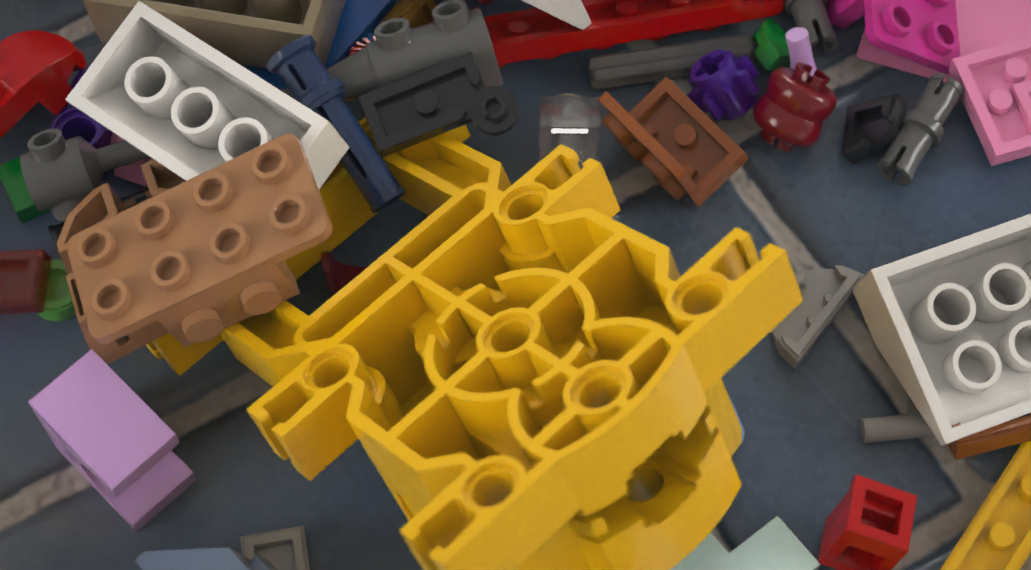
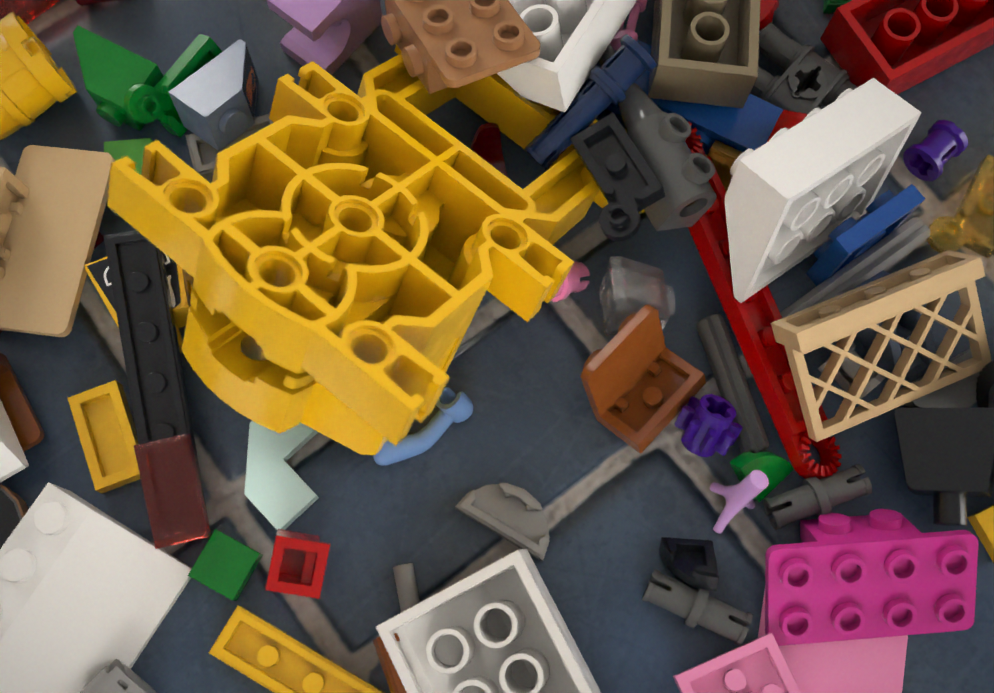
camera: 80 degrees right, 10 degrees up
dark red piece [752,62,837,152] -> none

